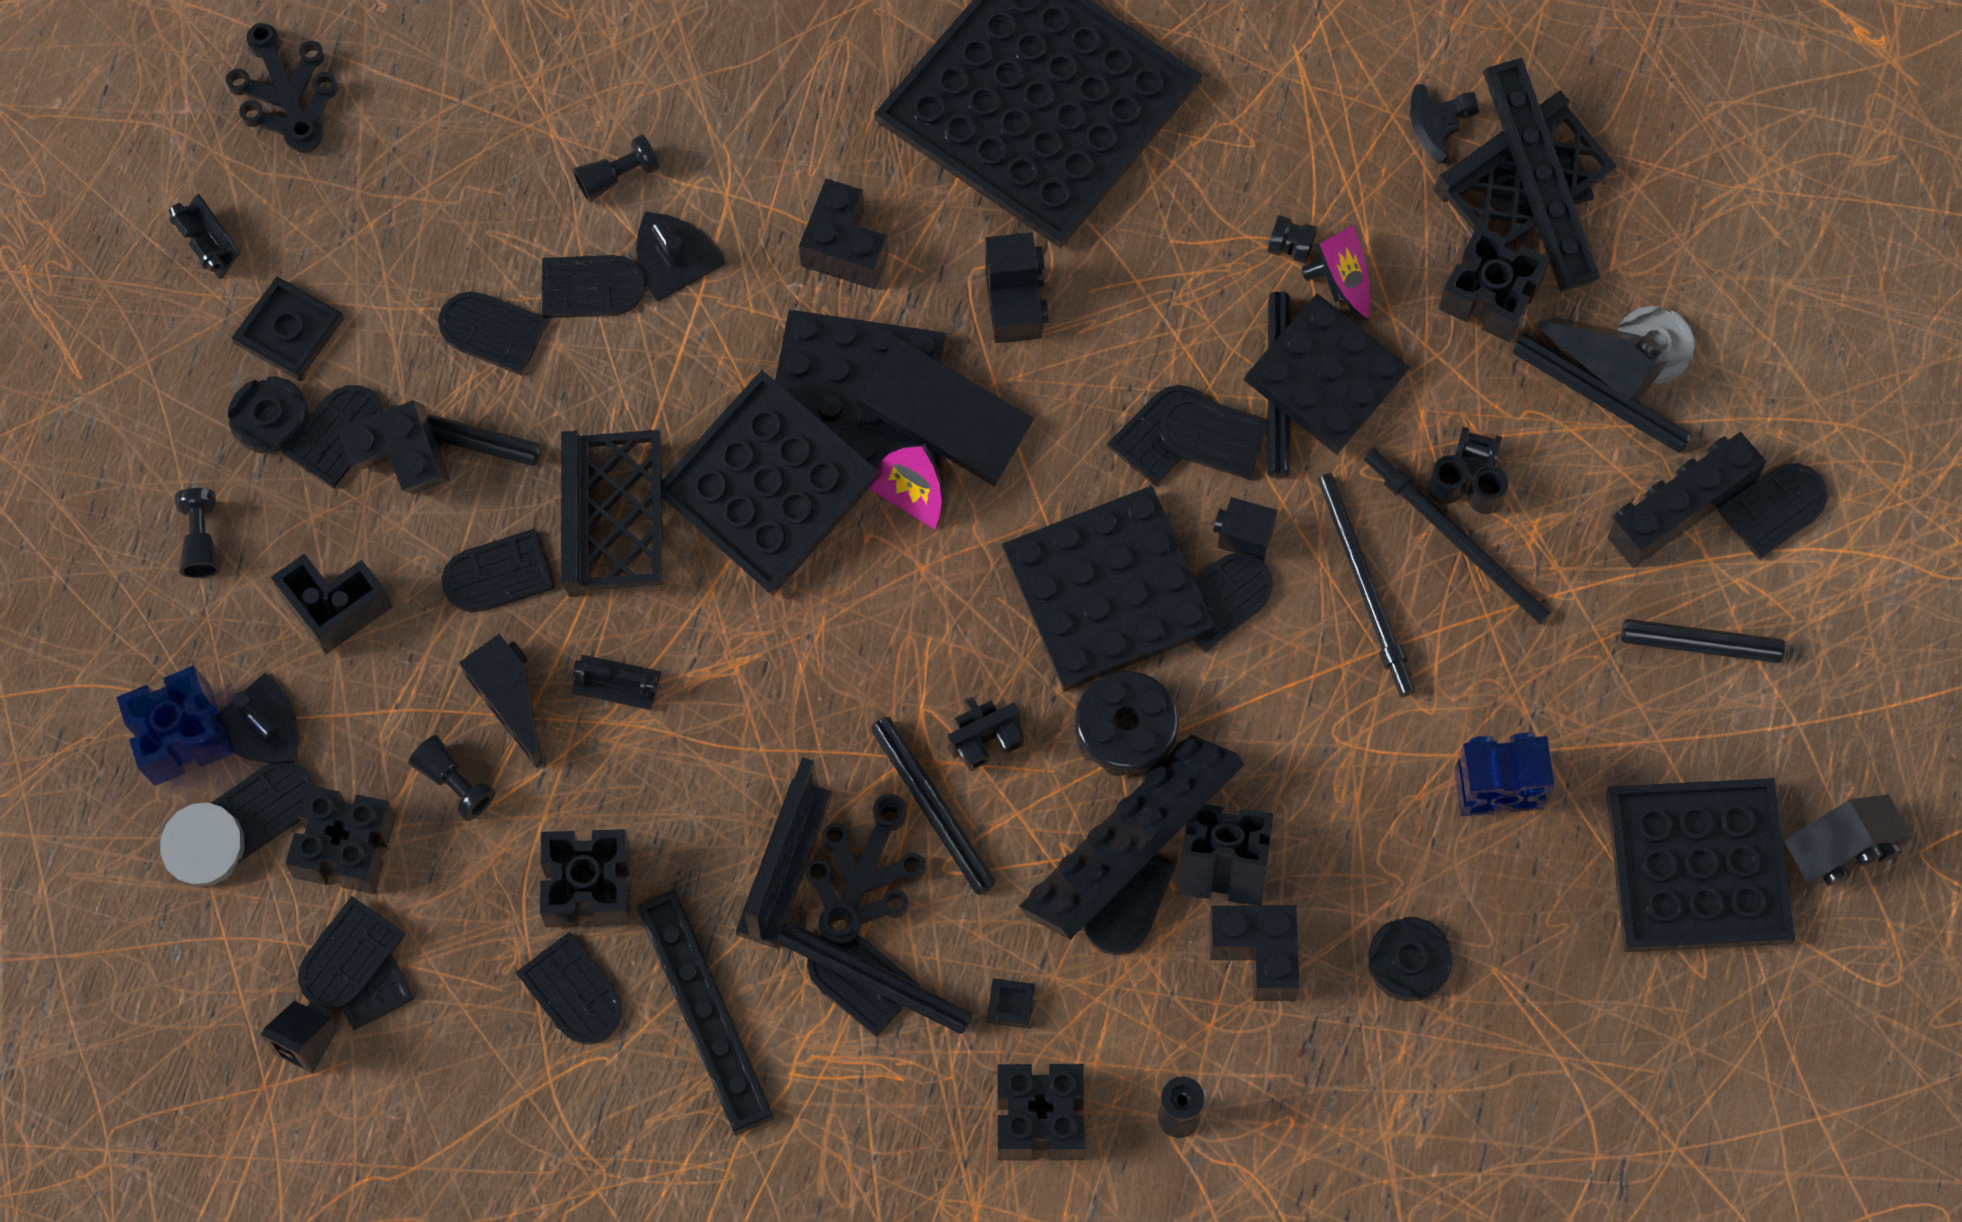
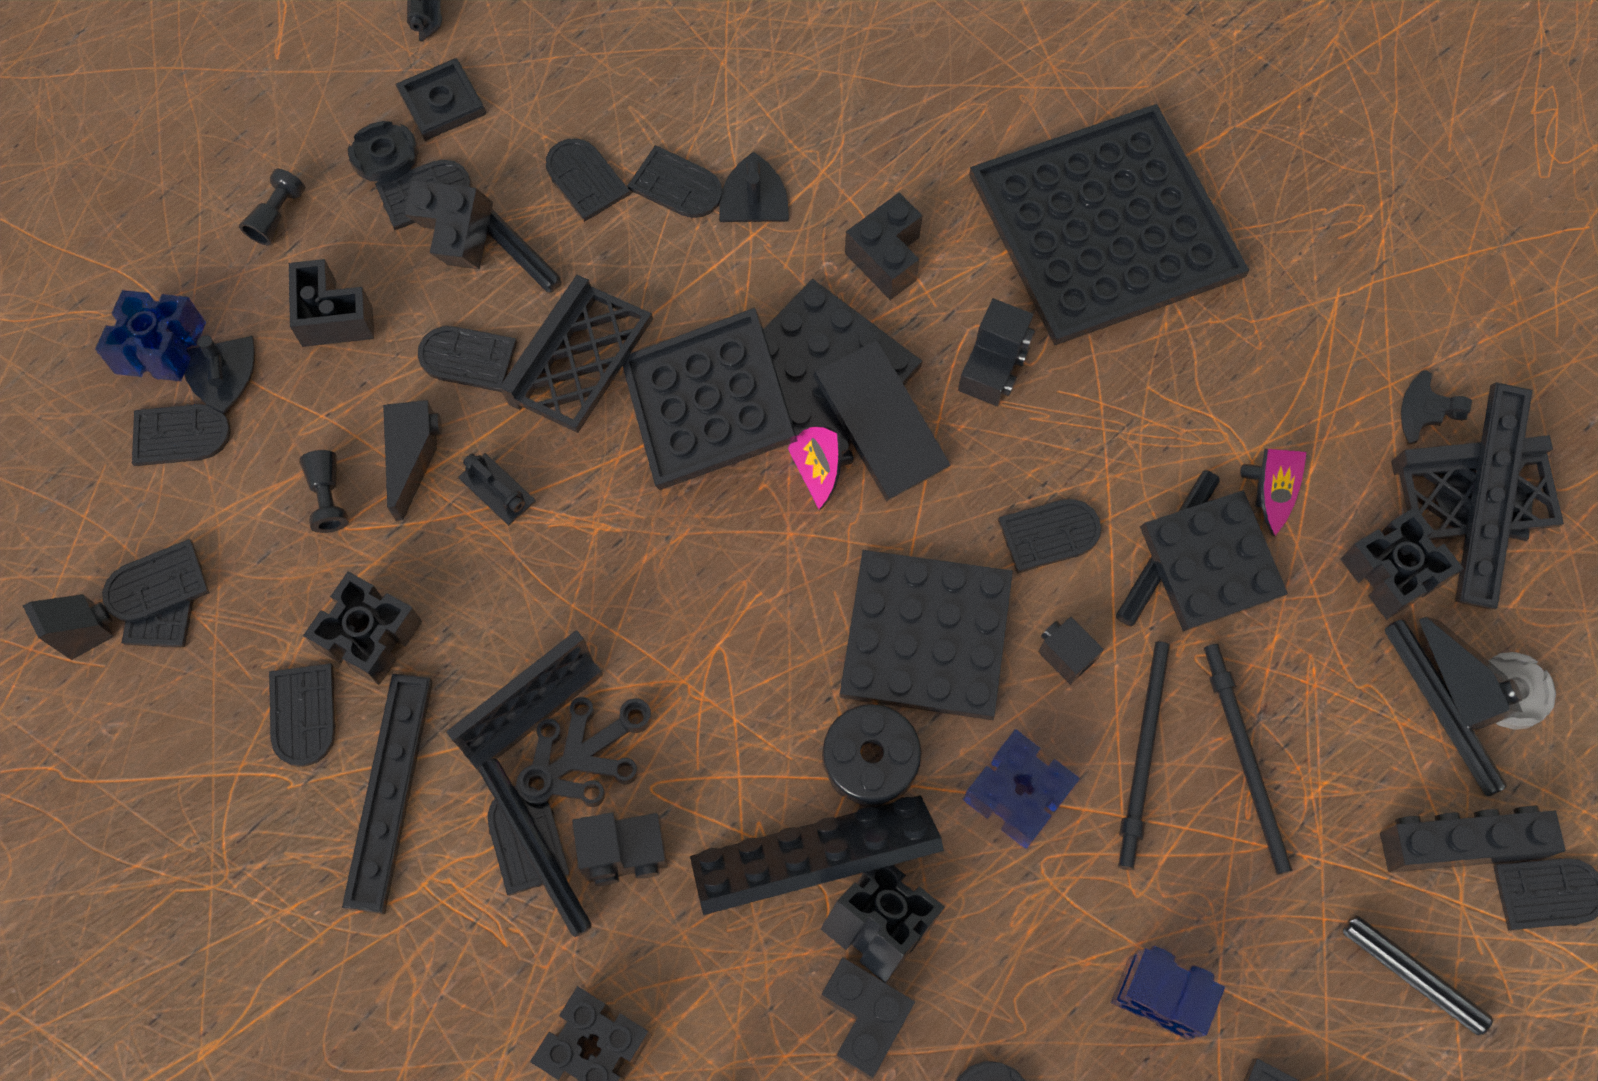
camera: 30 degrees right, 0 degrees up
light grey tile [160,802,245,887] -> none
black brick [285,785,396,894] -> none
black piece [572,134,660,203] -> none
black axle [872,717,995,895] -> none
black hips [948,697,1024,771] -> none
black tile [987,978,1035,1029] -> none
black window [1084,857,1176,955] -> none
black window [1158,397,1268,480] -> none
black window [1194,553,1273,653] -> none
black wheel [1267,215,1317,264] -> none
black piece [1428,426,1509,514] -> none
none -> black brick [572,812,668,886]
none -> clear blue brick [963,729,1080,849]

